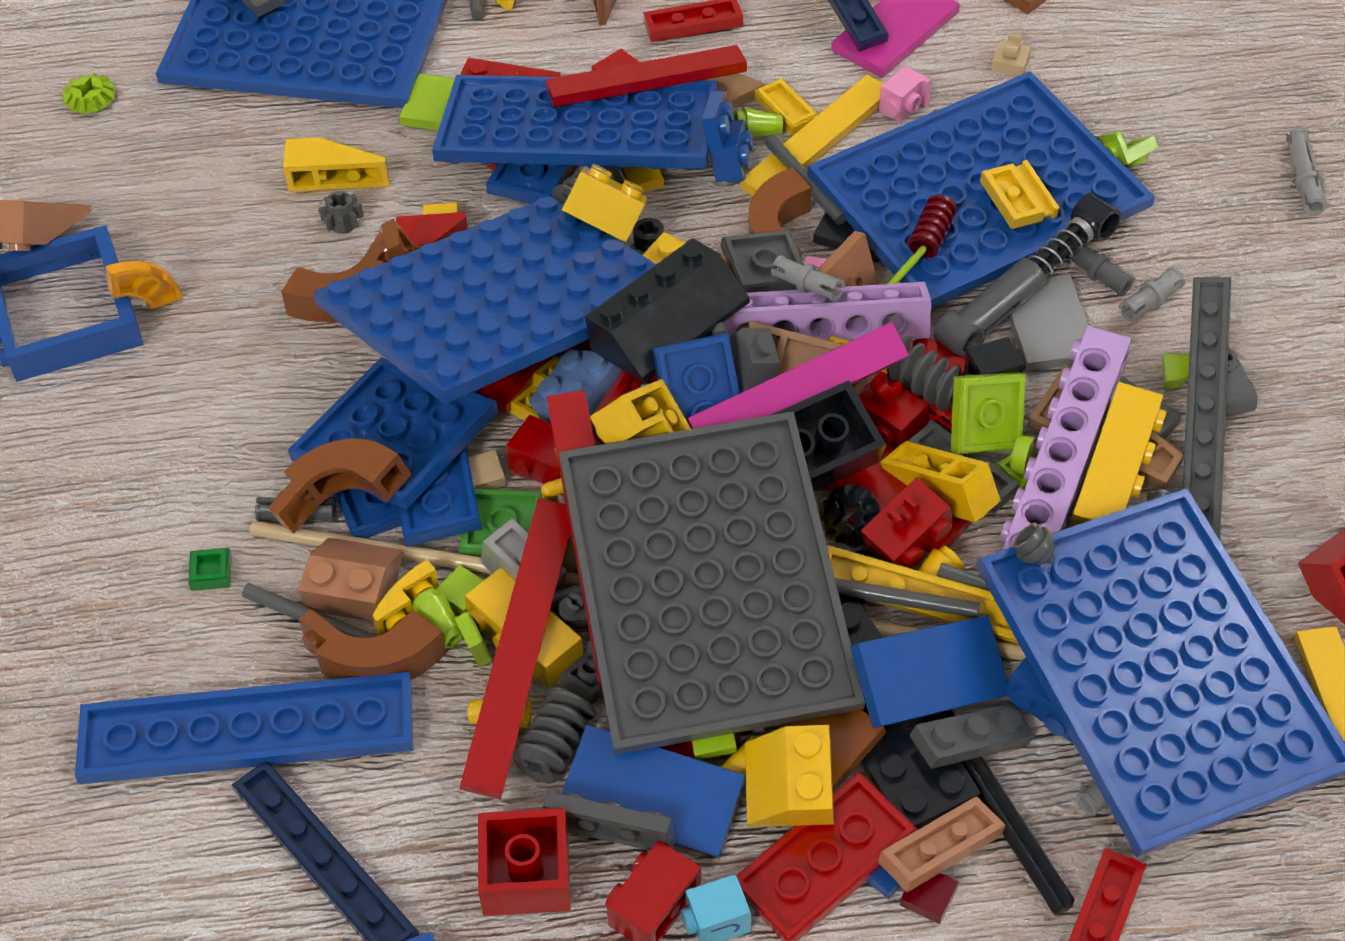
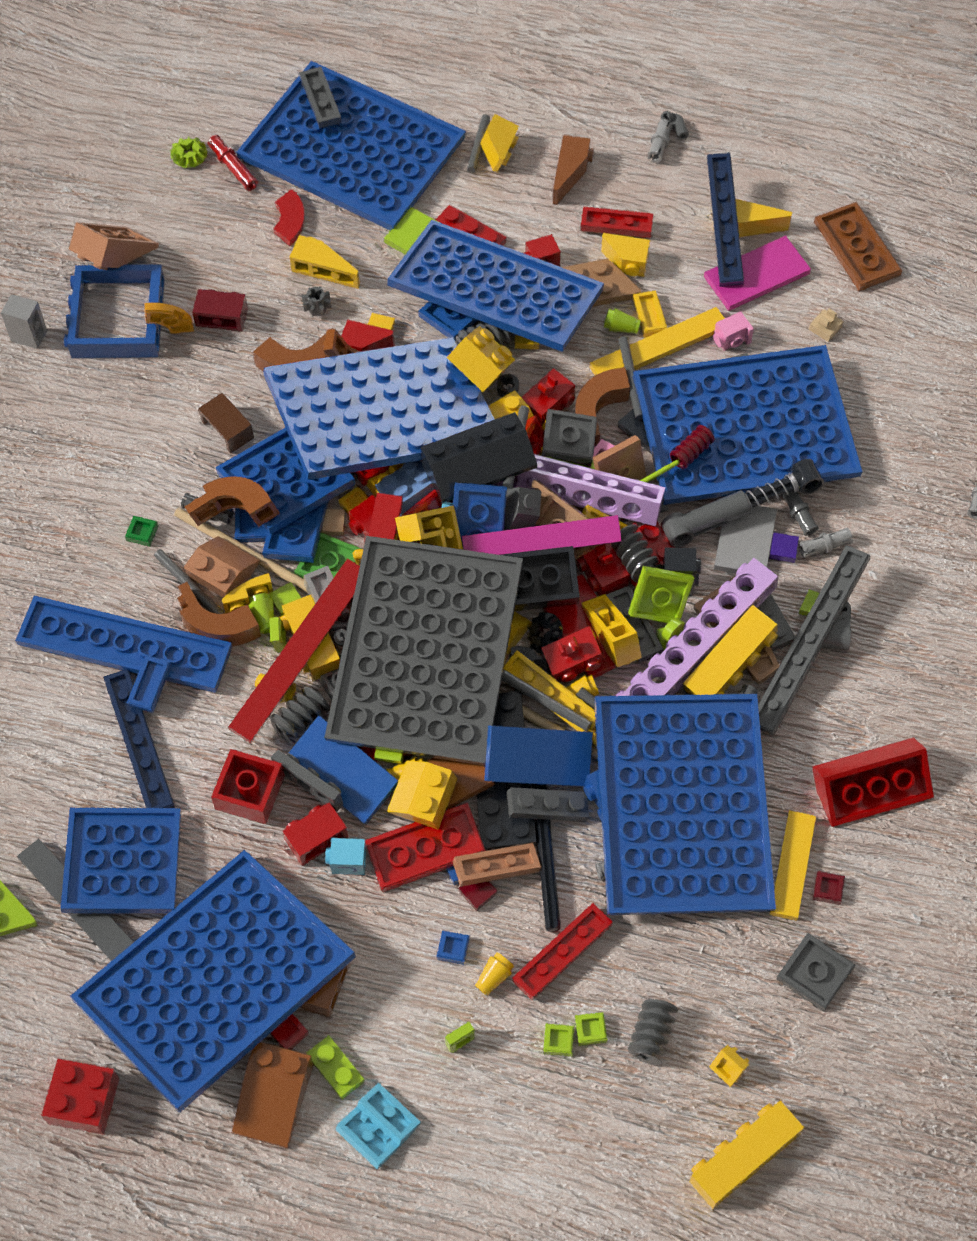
camera: 20 degrees right, 10 degrees up
red tile [545,45,747,107] -> none
blue plate [702,90,754,183] -> none
light grey pin [771,255,845,302] -> none
yellow plate [980,160,1060,229] -> none
dark grey plate [1012,523,1055,565] -> none
lime bracket [1097,131,1159,167] -> none
none -> blue tile [127,655,172,713]
none -> dark red brick [192,289,248,332]
none -> reddish brown panel [198,393,254,453]
none -> red pin [207,134,258,191]
none -> red tile [273,189,305,246]
none -> yellow tile [338,486,369,515]
none -> red brick [521,368,575,426]
none -> yellow slope [601,233,650,277]
none -> dark purple tile [769,532,799,563]

